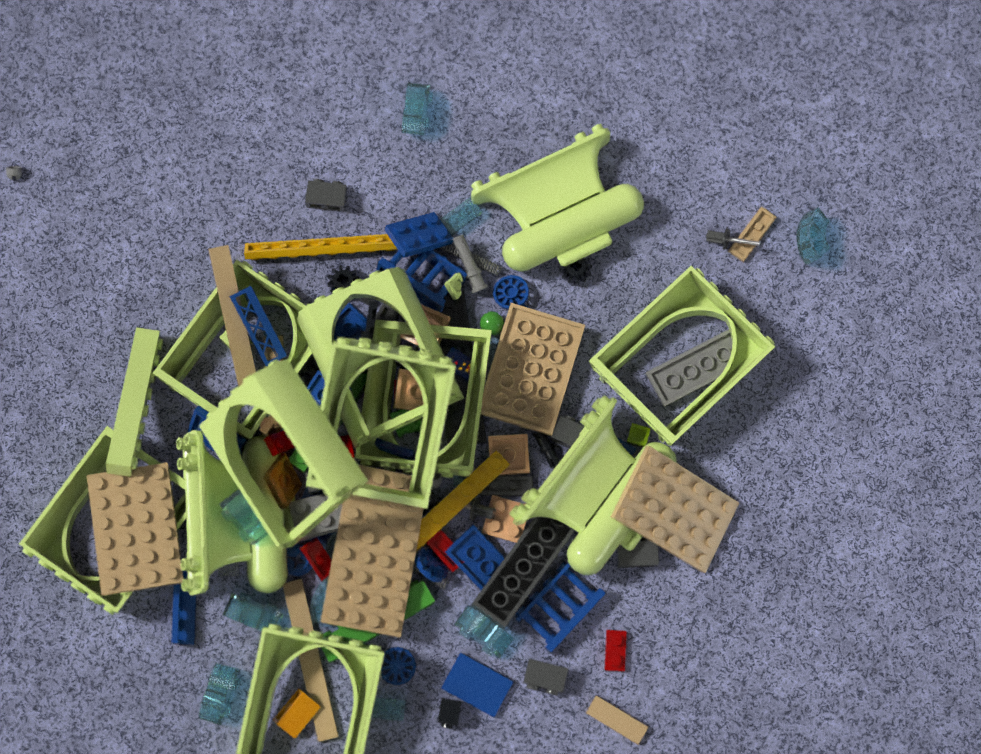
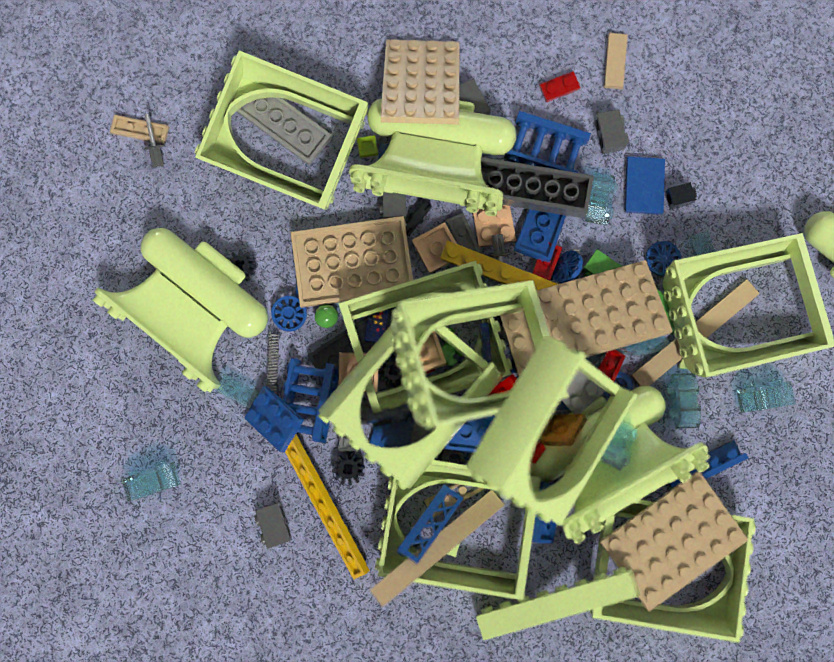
camera: 110 degrees left, 5 degrees up
light orange panel [273,688,320,738] -> none
yellowish green tile [444,273,463,300] -> none
light grey pin [452,234,488,293] -> none
clear light blue brick [796,207,830,265] -> none

